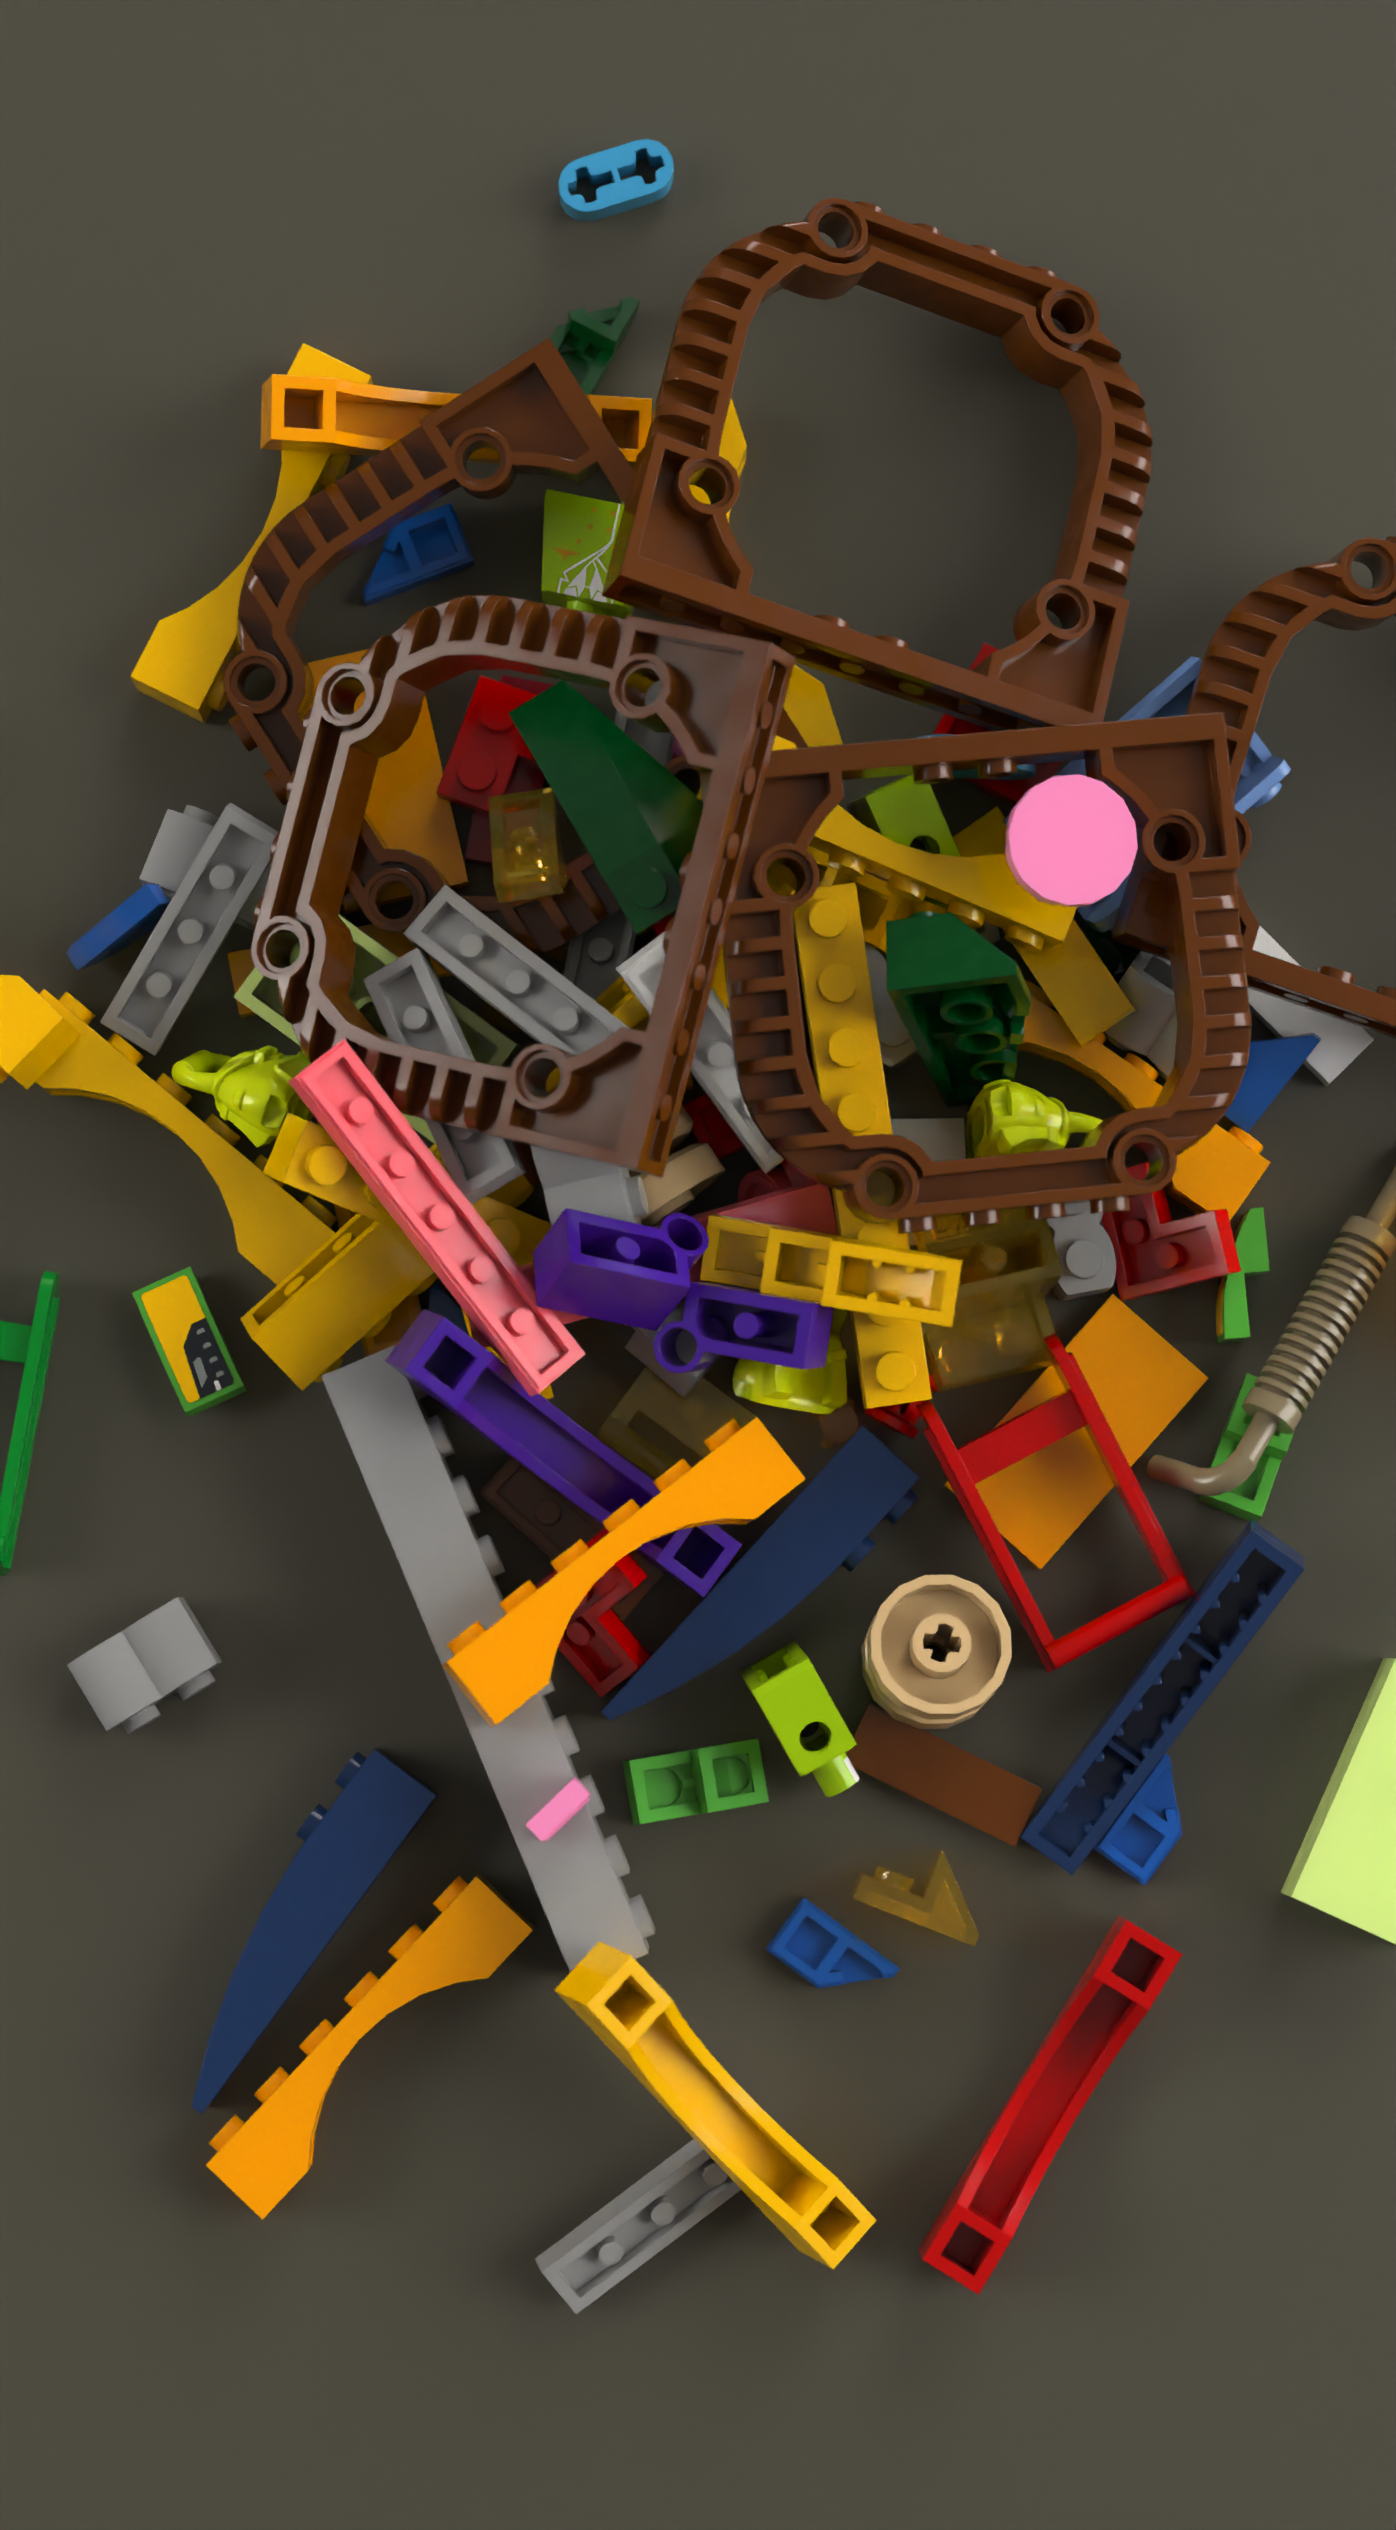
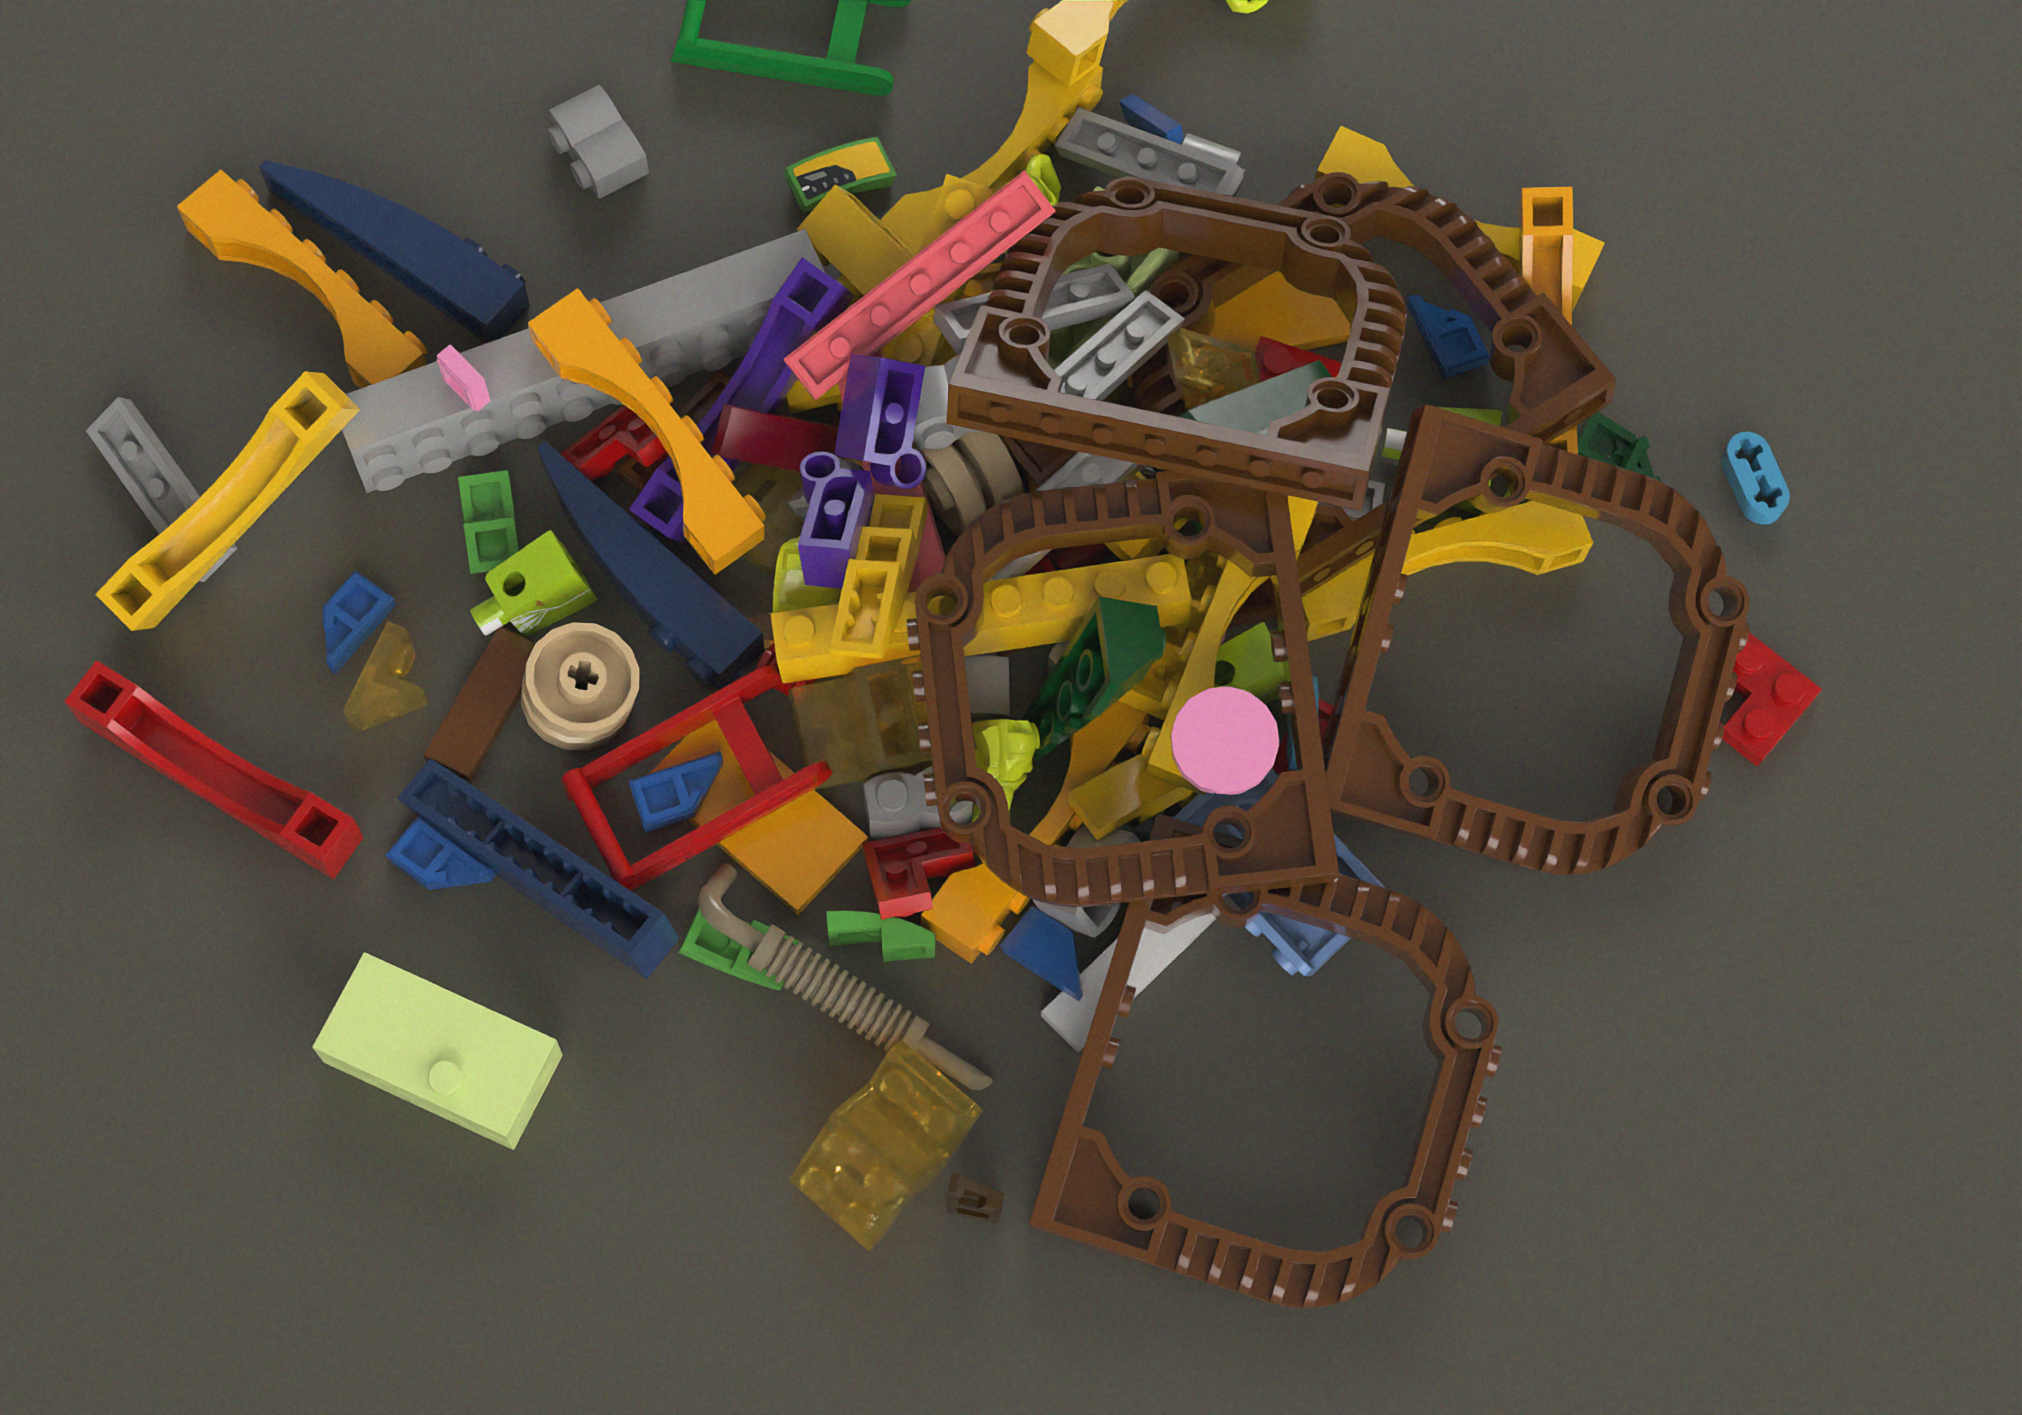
camera: 90 degrees right, 15 degrees down
none -> blue tile [628,751,723,833]
none -> dark red tile [712,404,845,472]
none -> red plate [1722,632,1822,767]

